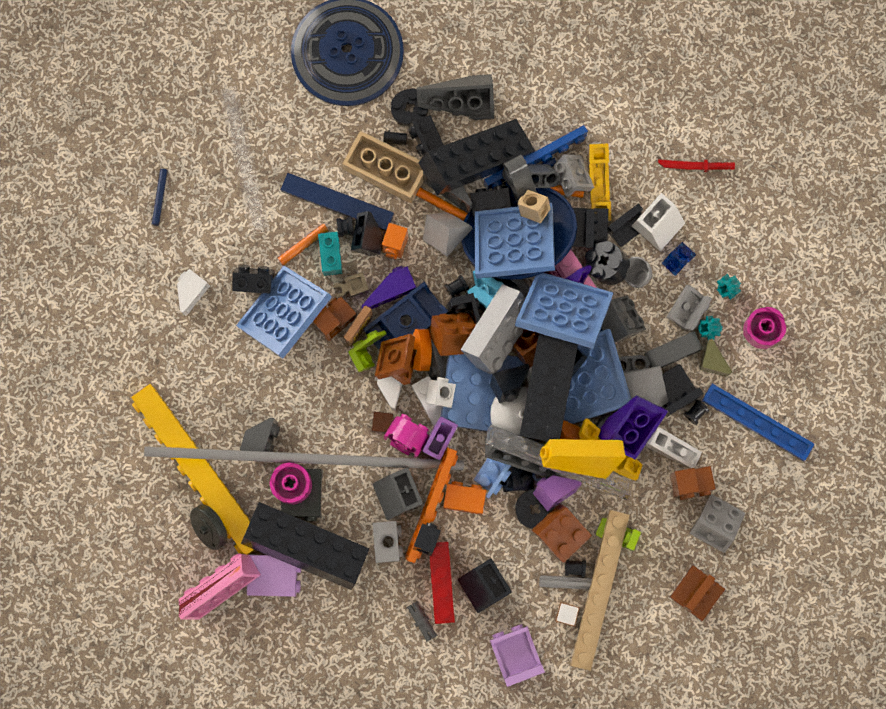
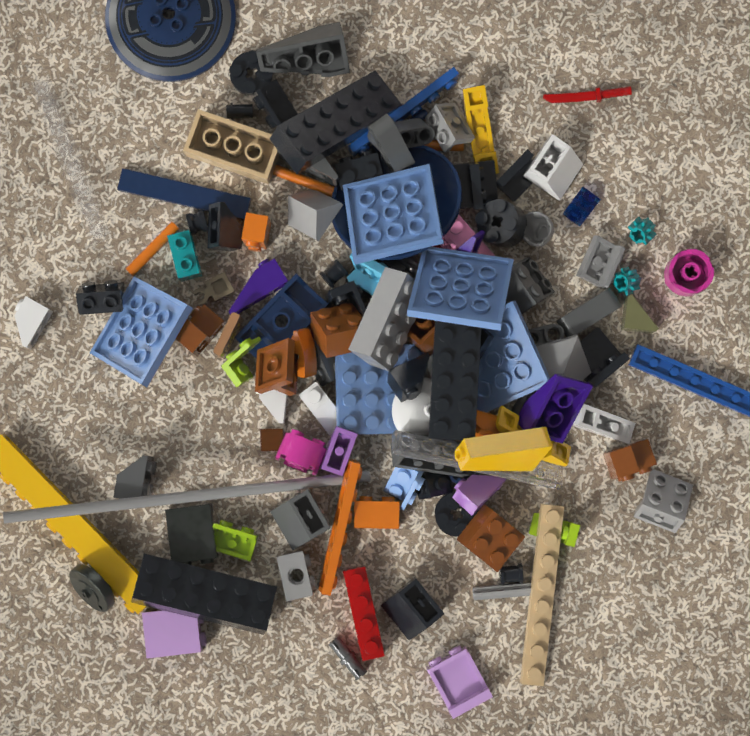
camera: 10 degrees left, 5 degrees up
bright pink slope [179,553,261,620] -> none
dark pink brick [270,463,312,504] -> none
black brick [413,523,441,556] -> none
white brick [425,377,456,408] -> none
tan brick [518,190,551,223] -> none
white tile [555,602,580,627] -> none
dark orange bracket [670,565,725,621] -> none
black bush [683,399,710,425] -> none
none -> lime bracket [213,520,259,561]

